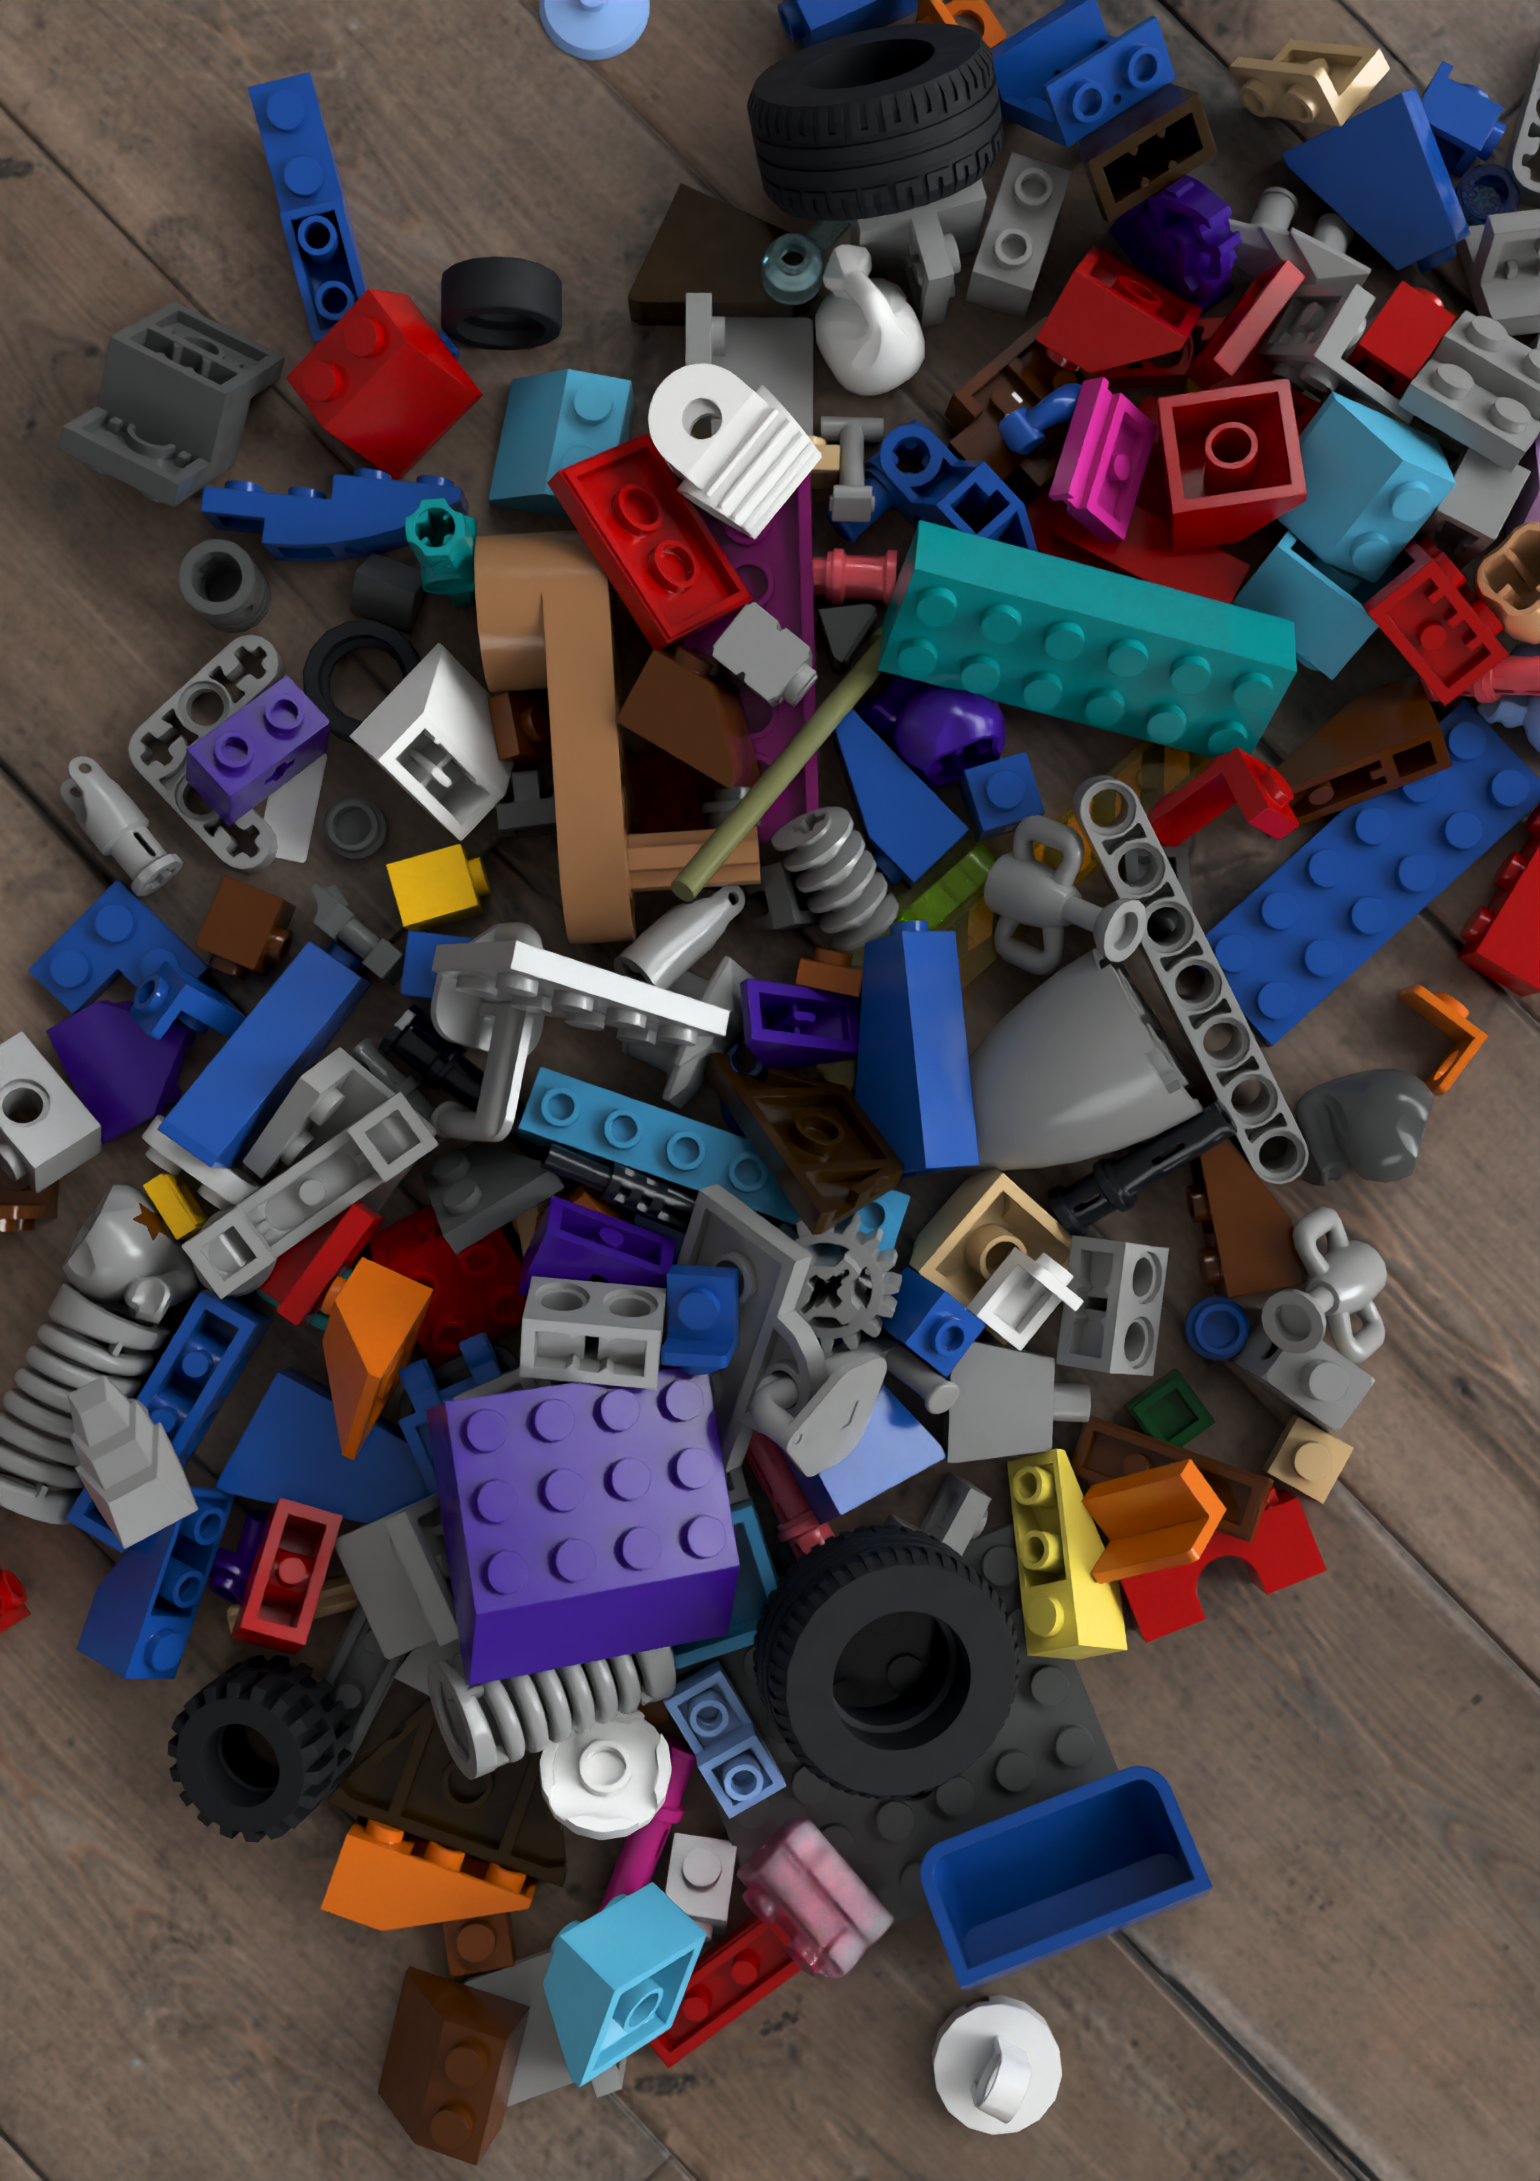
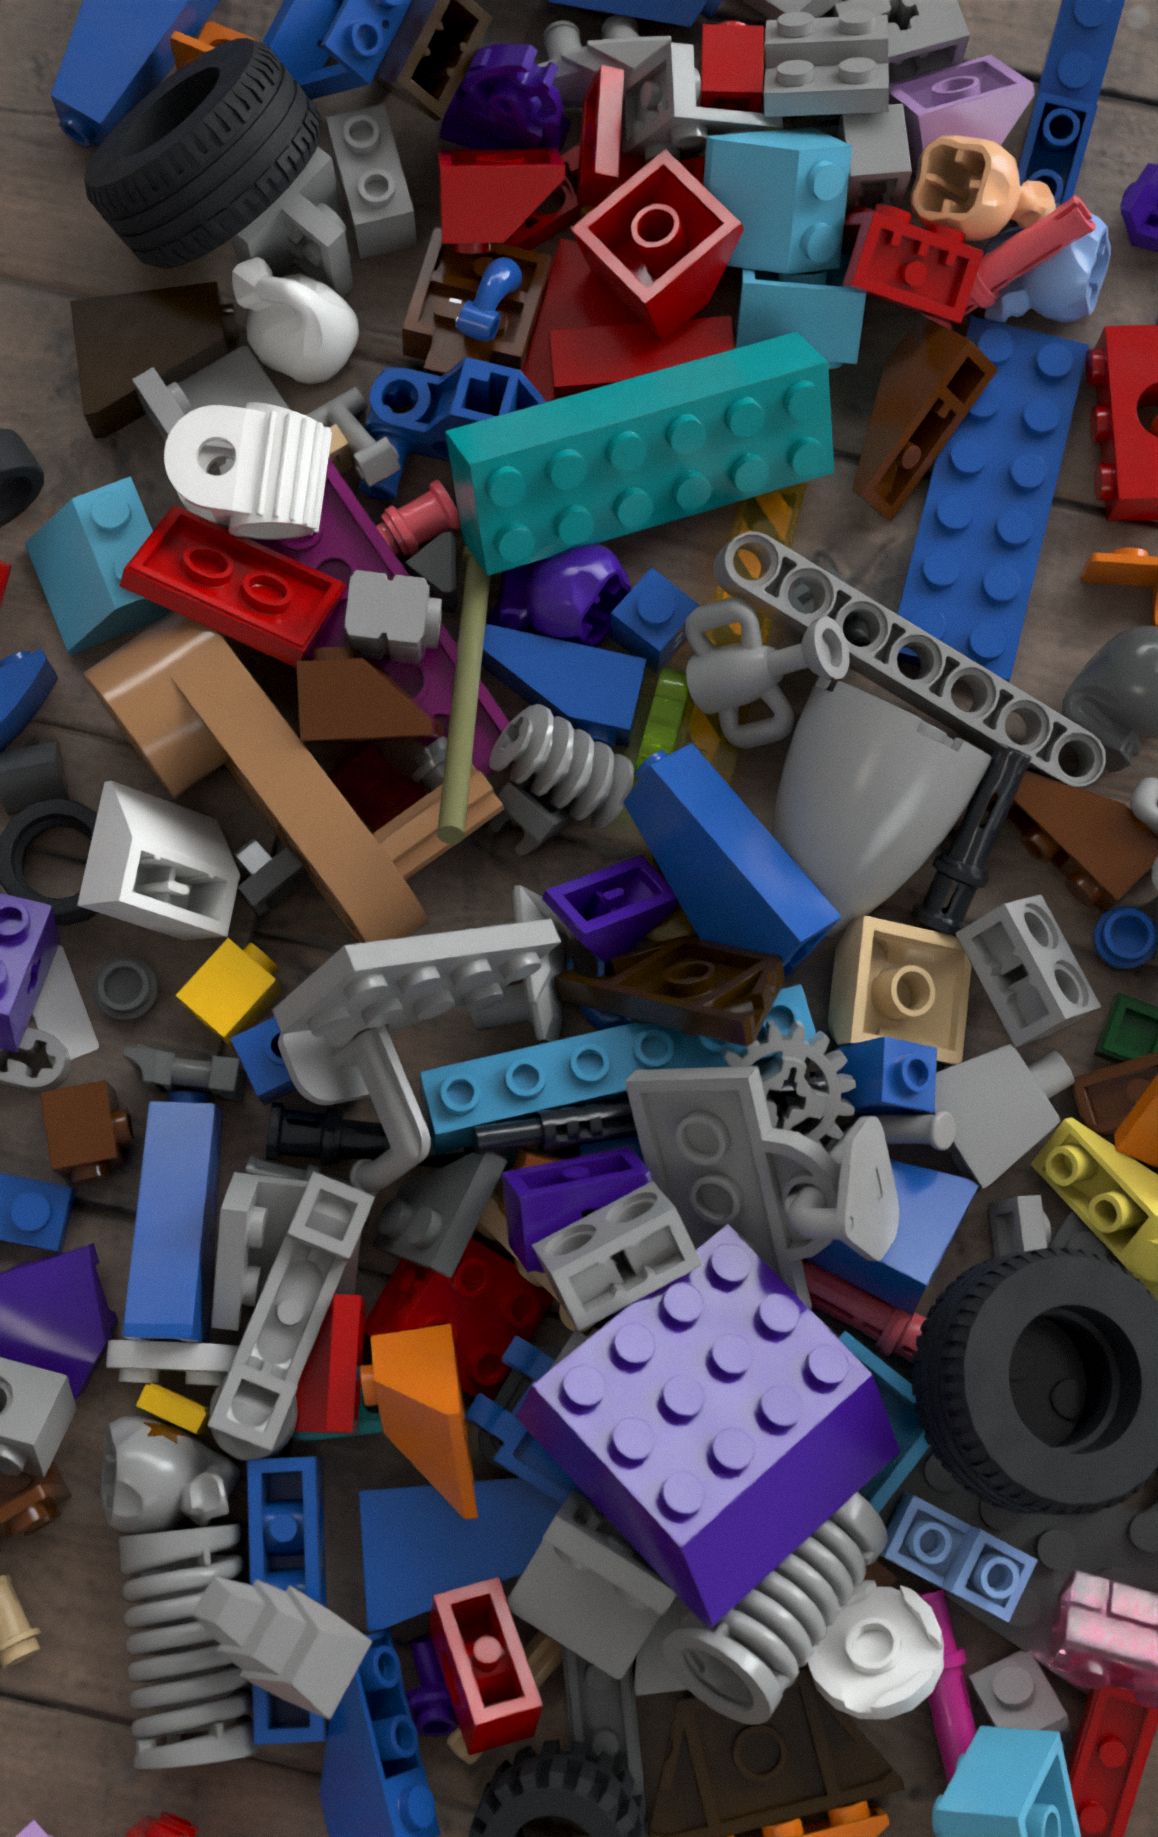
camera: 30 degrees left, 10 degrees down
blue bracket [130,960,246,1040] -> none
teal piece [405,498,477,607] -> none
dark orange plate [487,691,552,766] -> none
light grey piece [613,885,745,990] -> none
blue bracket [660,1265,740,1375] -> none
clear light blue bar [761,220,853,305] -> none
dark orange plate [795,947,863,997] -> none
white bracket [966,1247,1084,1351] -> none
dark pink plate [1048,377,1158,544] -> none
red bracket [1146,747,1300,846] -> none

